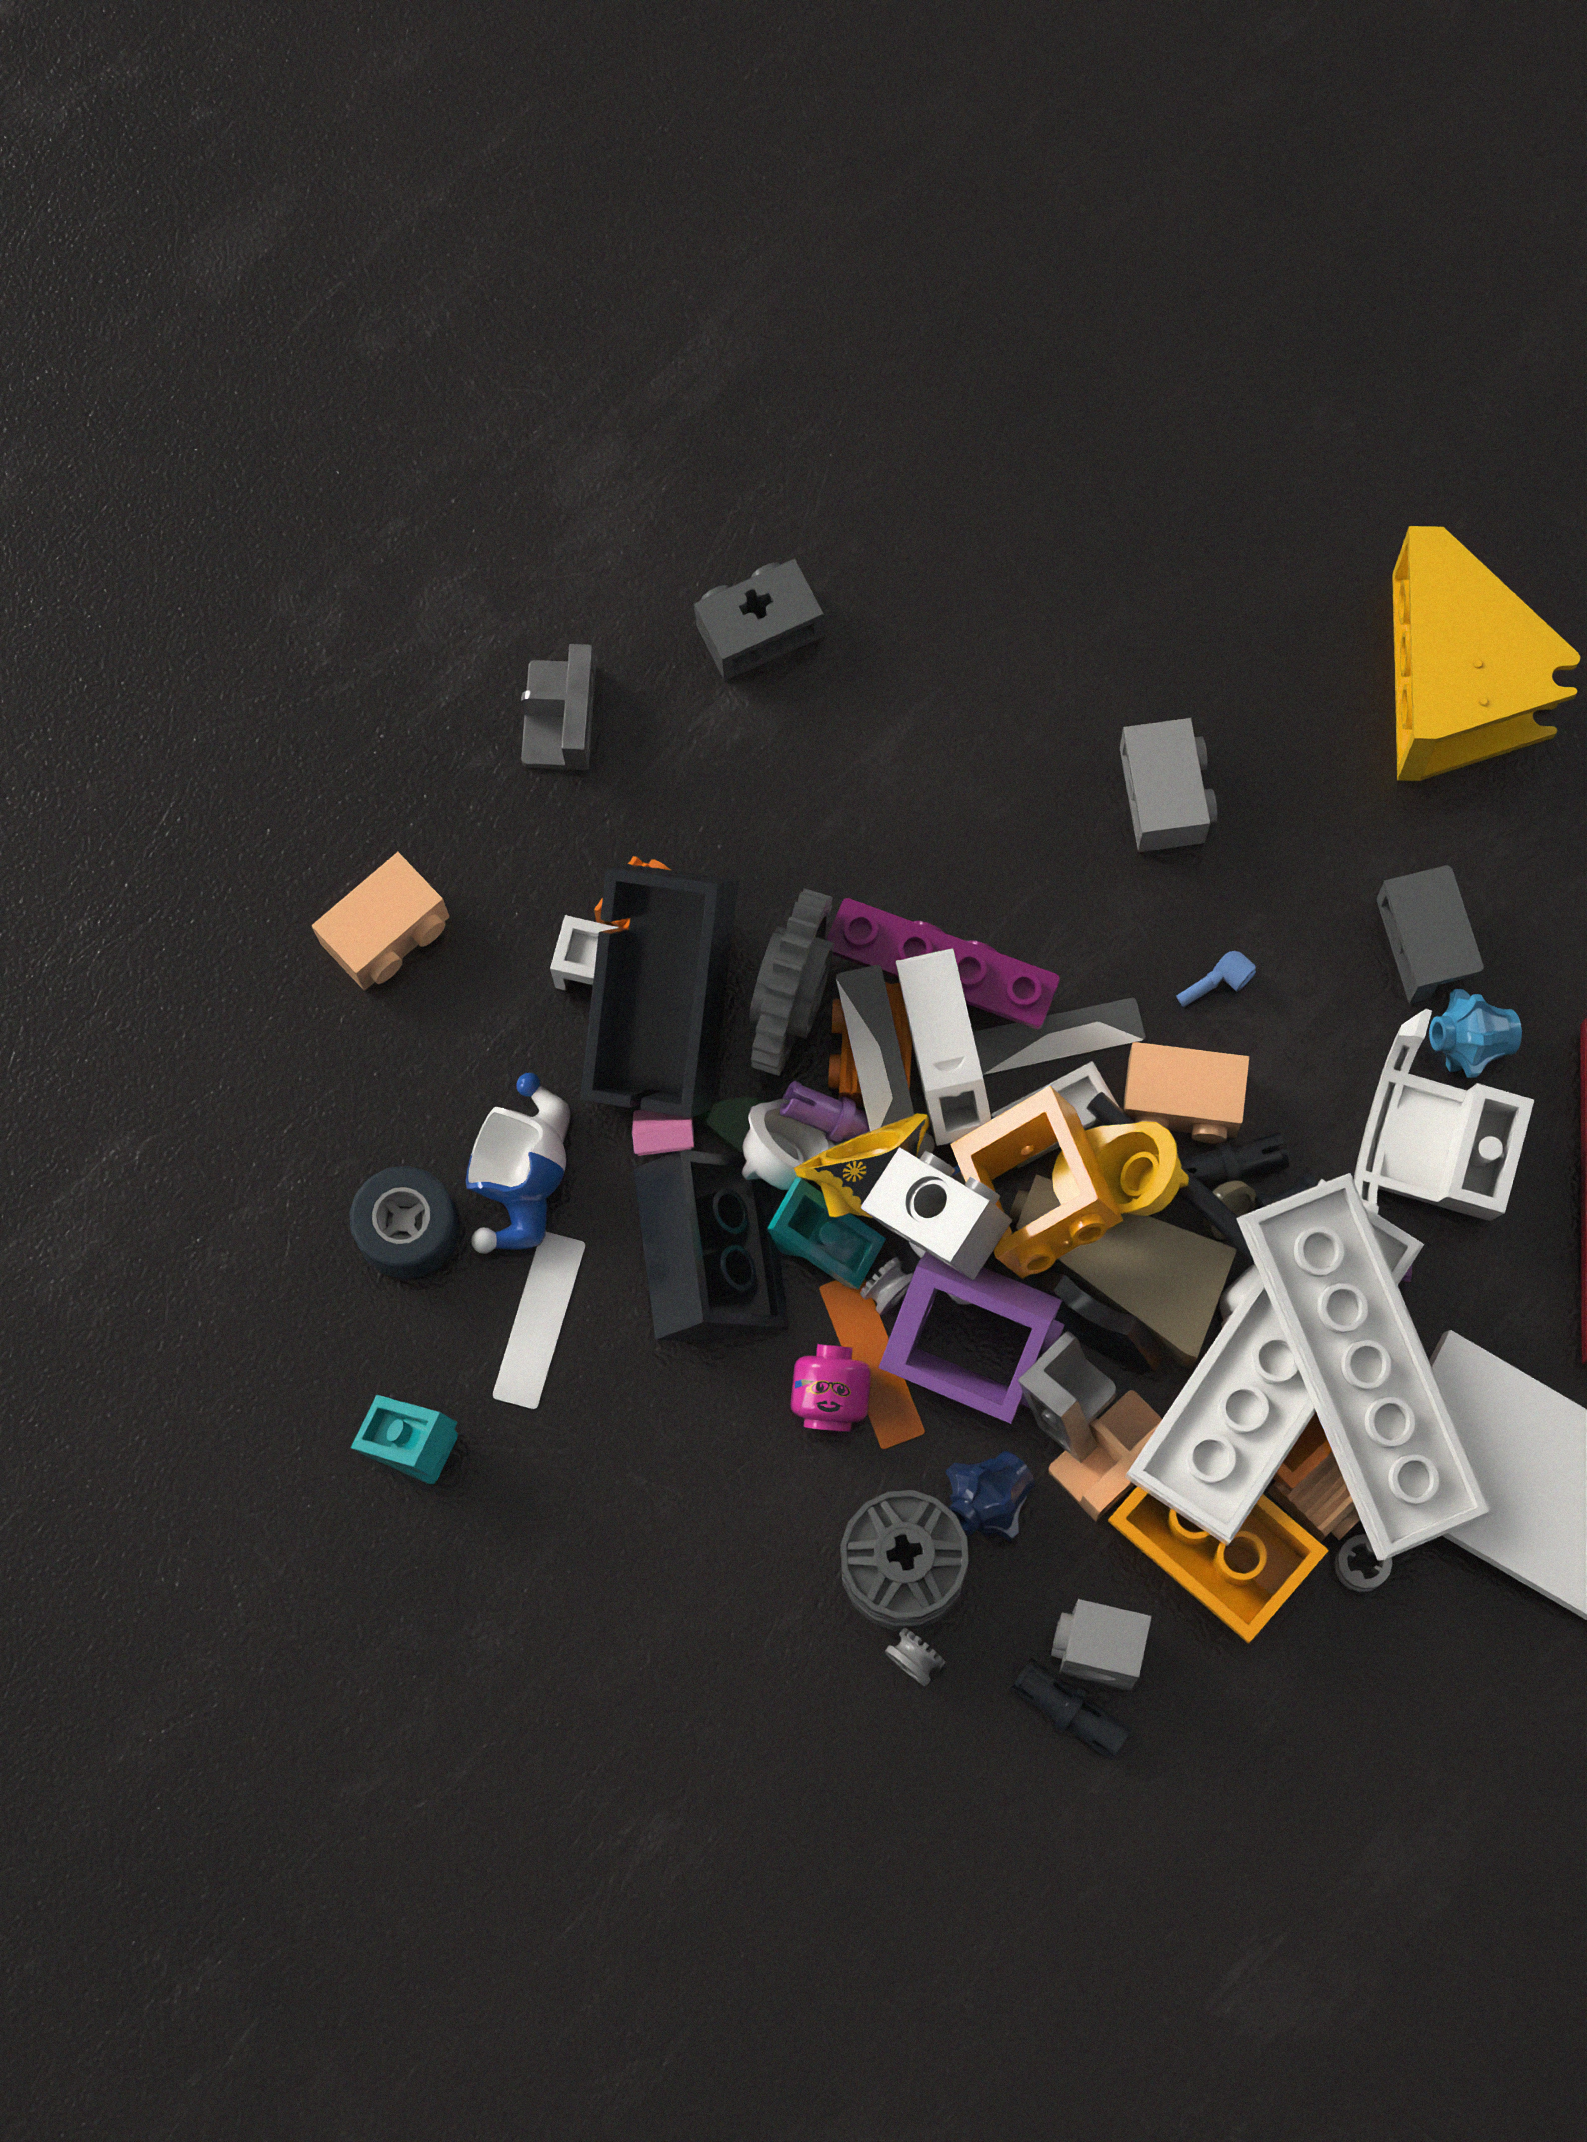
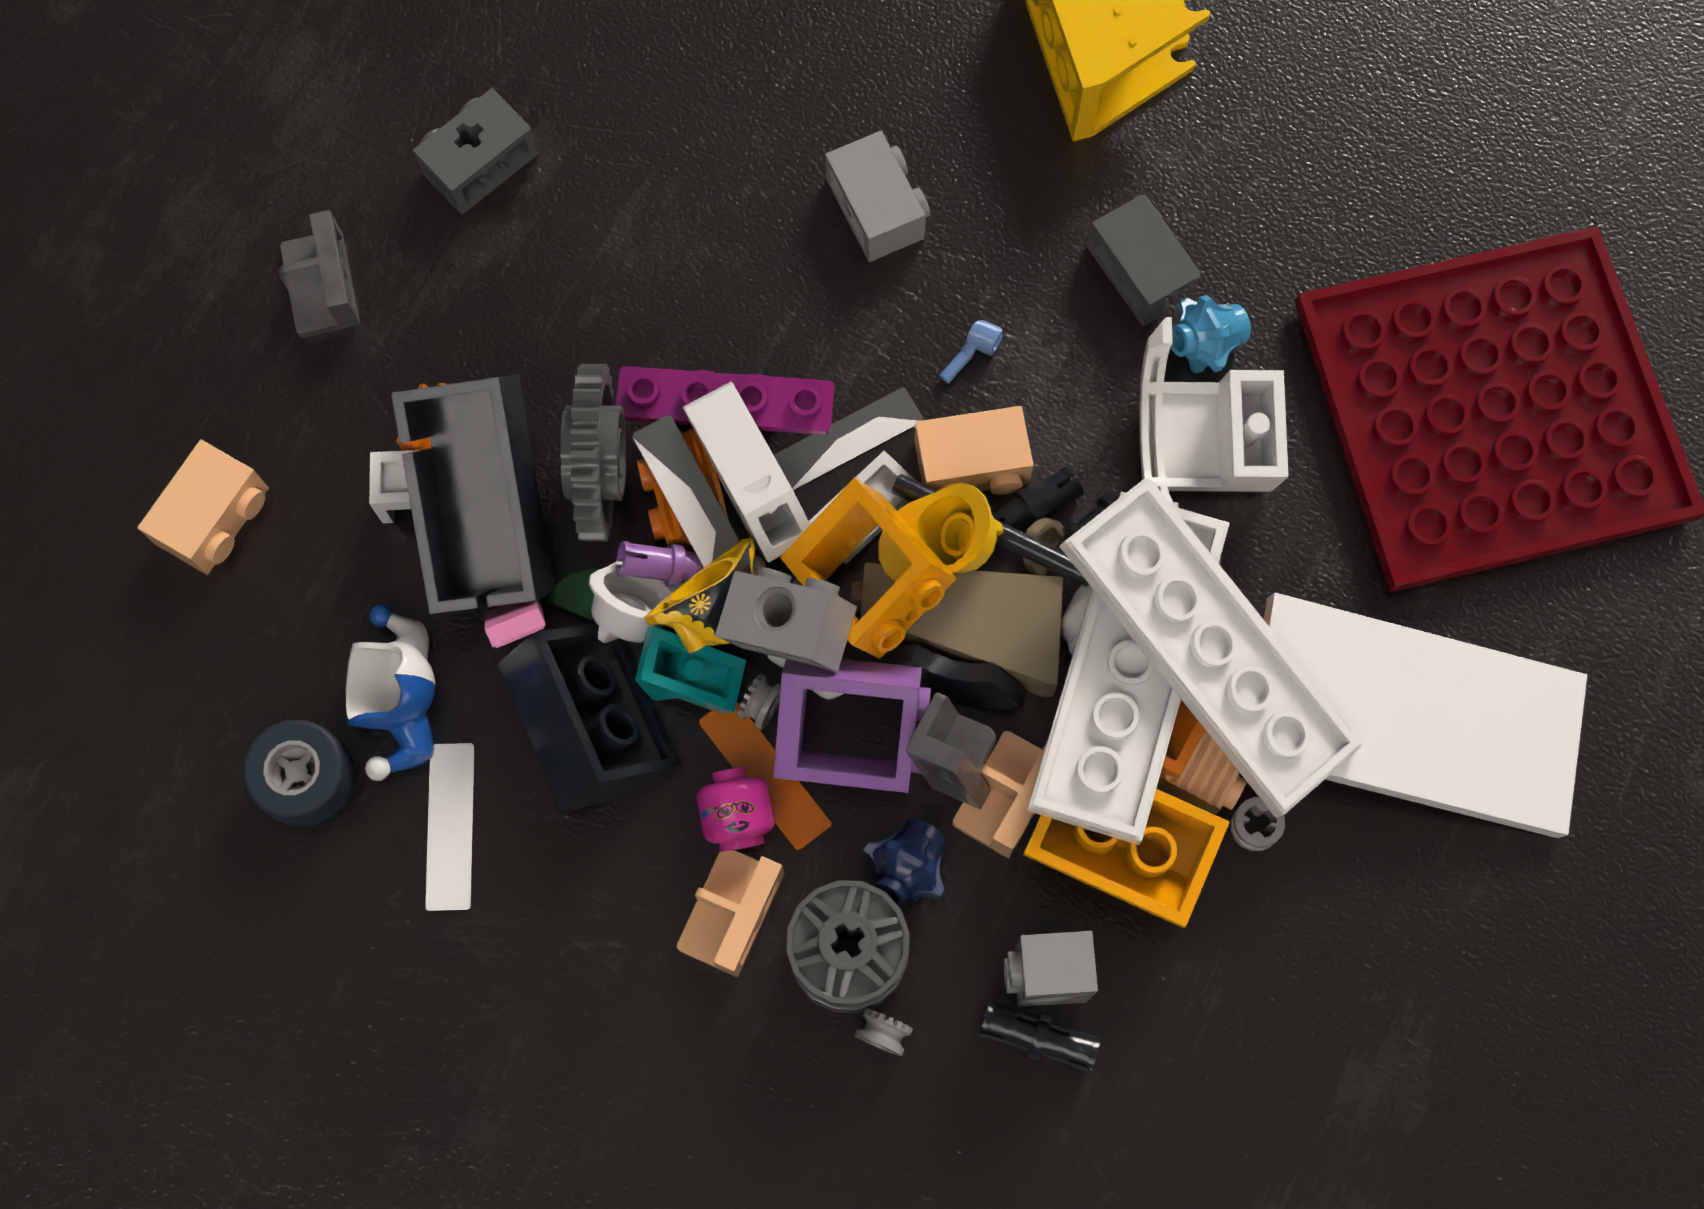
camera: 20 degrees left, 0 degrees up
teal slope [351,1395,458,1484] -> none
none -> light nougat panel [677,850,784,978]

